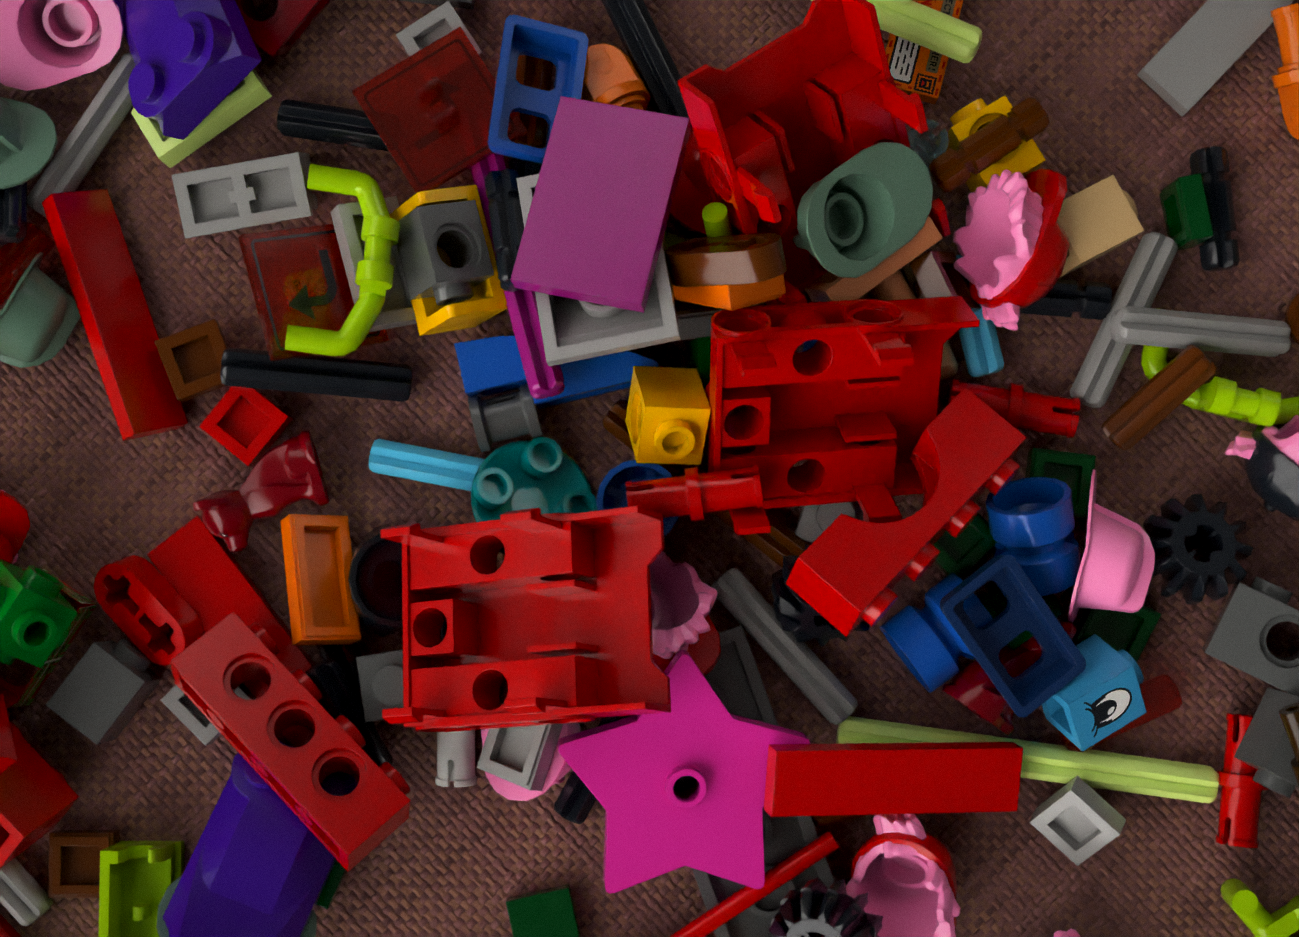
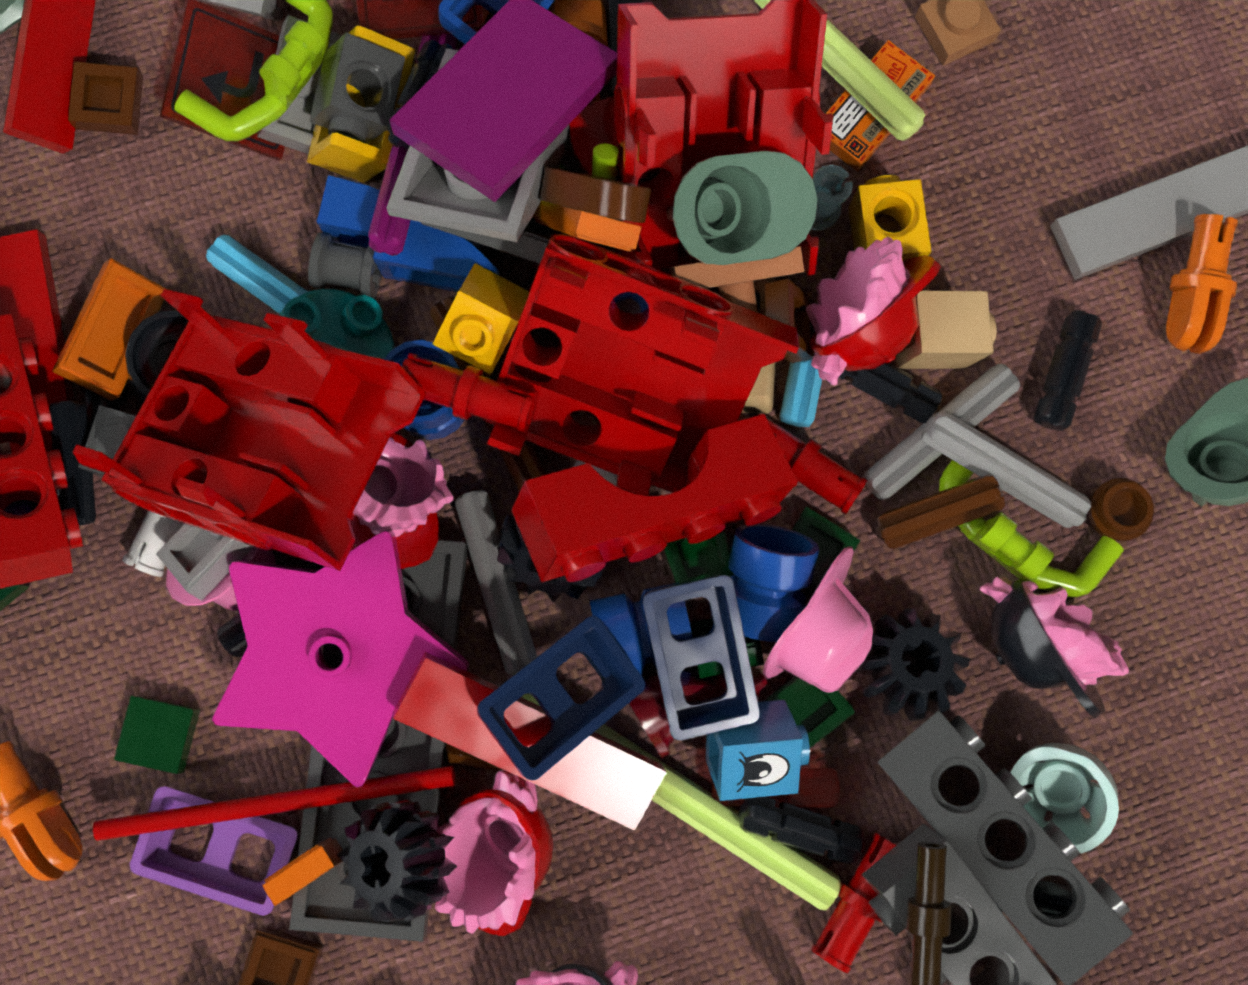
camera: 20 degrees right, 5 degrees down
dark red animal [192,430,329,552] -> none
red plate [199,386,293,468] -> none
black axle [220,347,413,402] -> none
reddish brown axle [929,97,1050,192] -> none
light grey plate [1029,775,1126,866] -> none
dark green tile [1159,173,1214,251] -> none
none -> dark blue piece [477,616,645,781]
none -> black axle [738,797,865,864]

